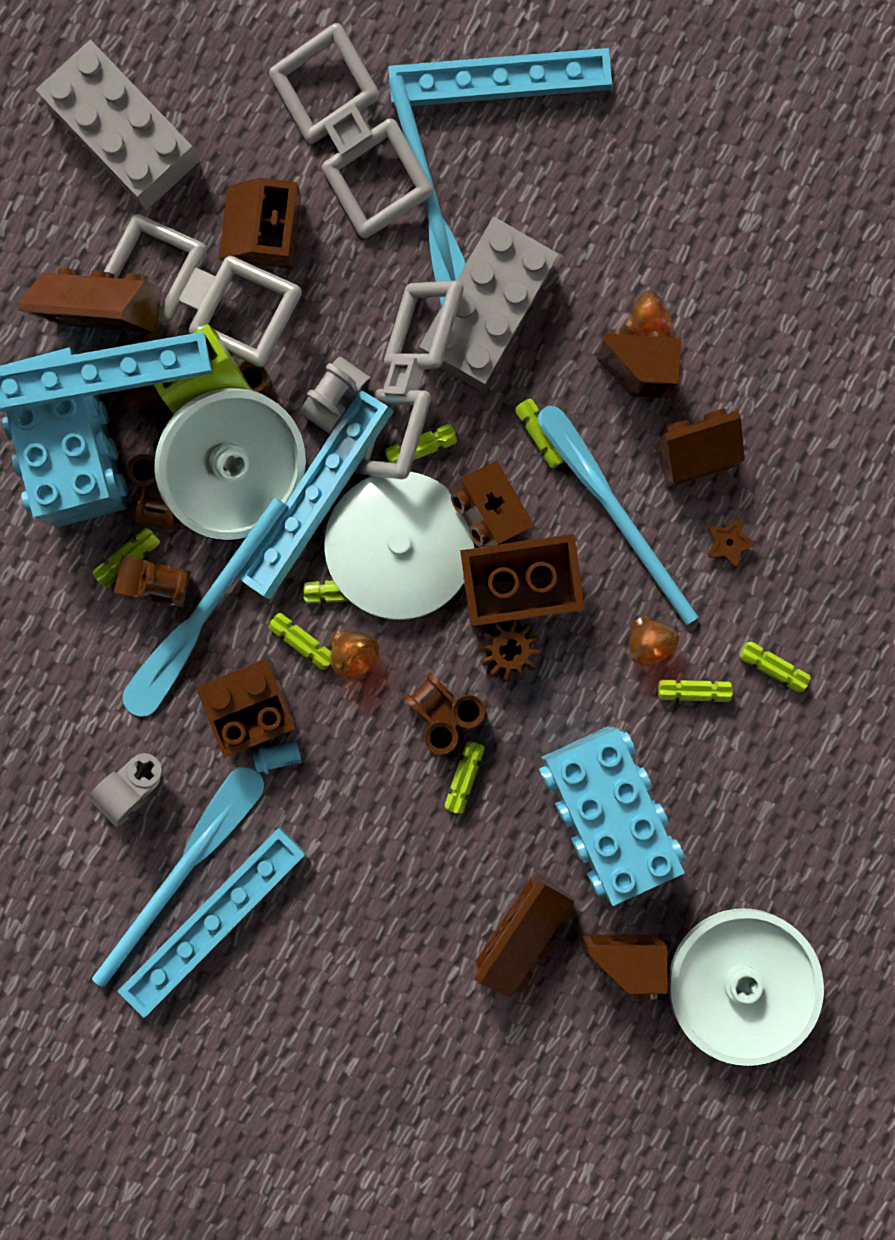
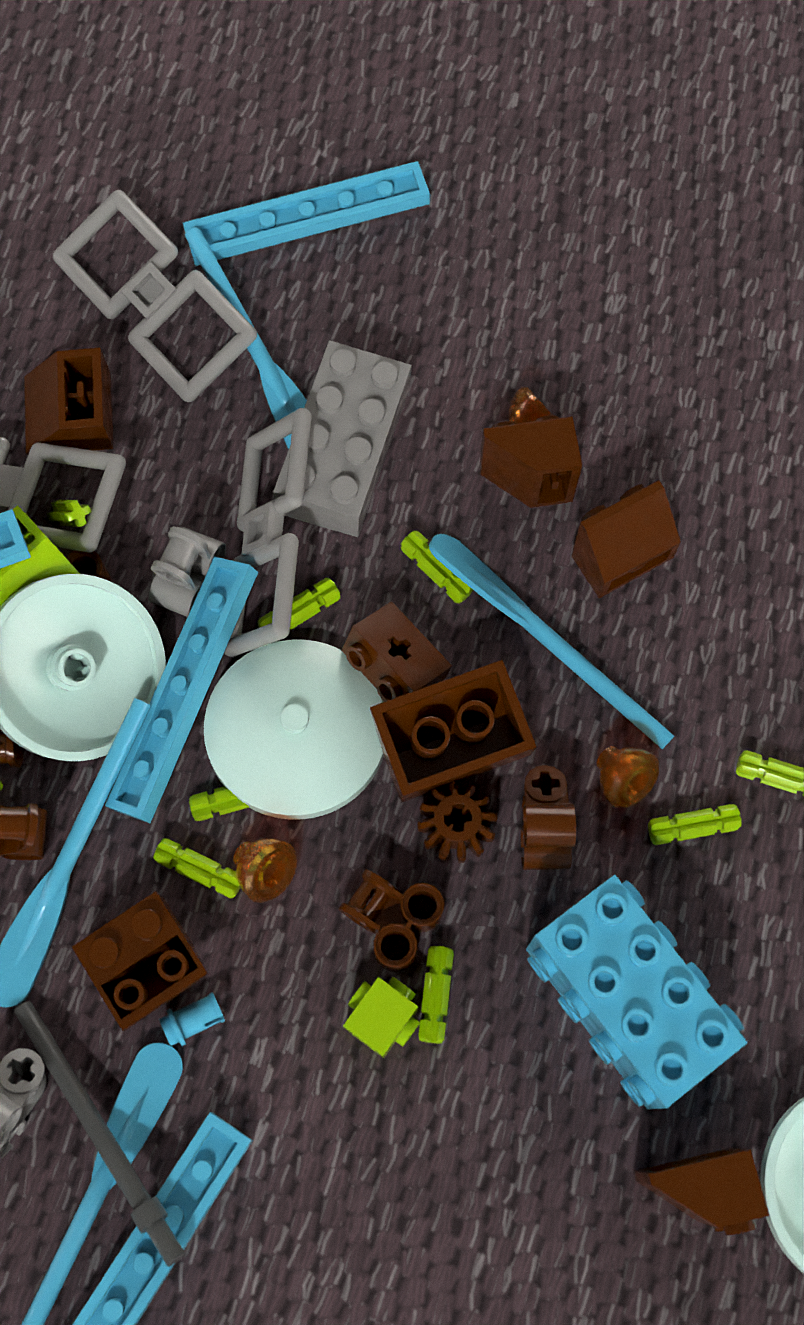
camera: 10 degrees left, 15 degrees down
reddish brown slope [472,871,575,997] -> none
reddish brown plate [708,519,755,567] -> none
none -> dark grey bar [14,1001,185,1267]
none -> lime axle [47,500,91,527]
none -> lime brick [343,977,420,1058]
none -> reddish brown piece [521,765,576,870]

